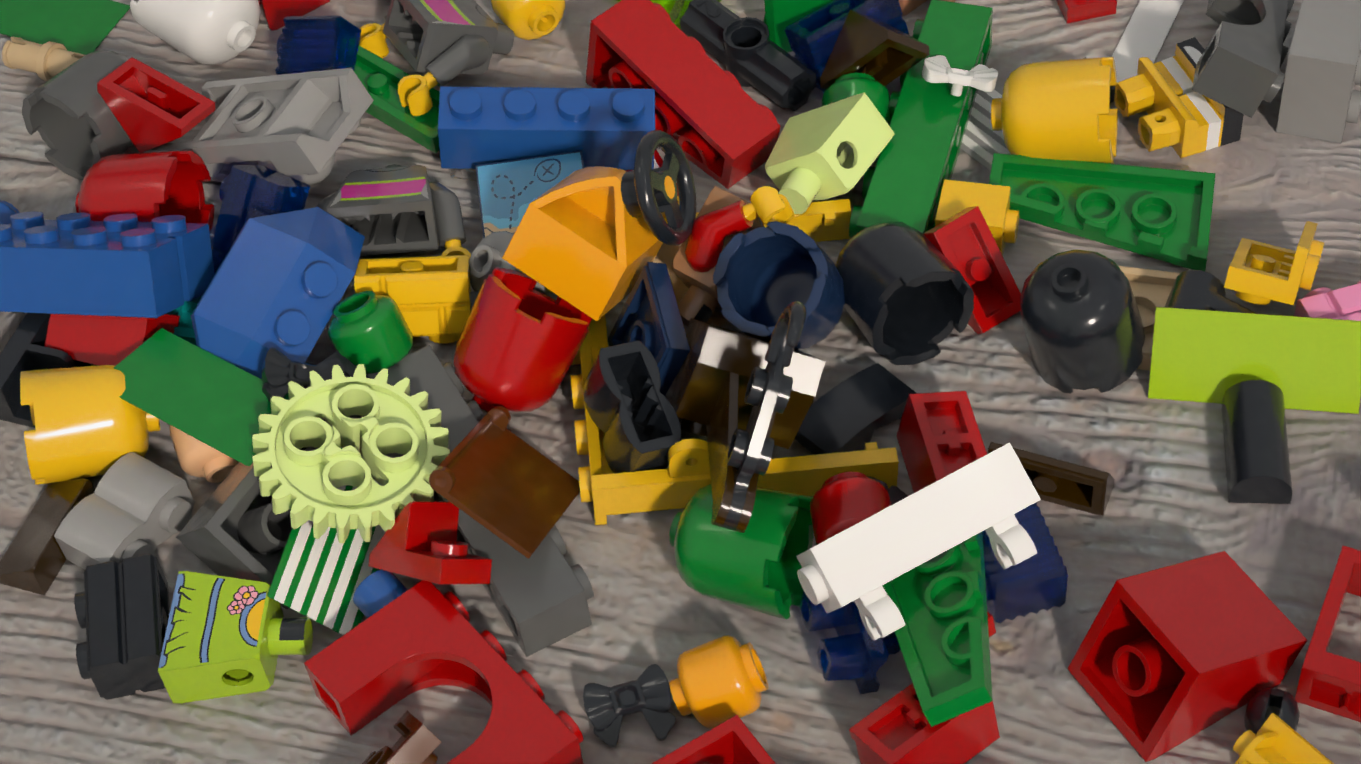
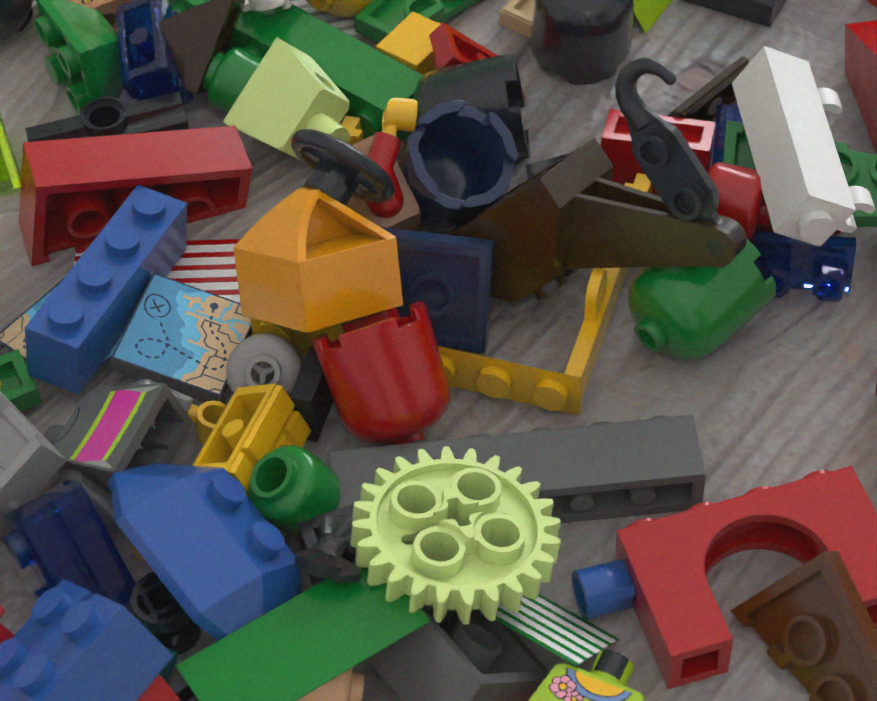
camera: 70 degrees left, 0 degrees up
red slope [368,501,492,584] -> none
reddish brown piece [429,406,580,559] -> none
black brick [583,340,682,473] -> none
black piece [583,664,676,747] -> none
light orange head [669,635,769,729] -> none

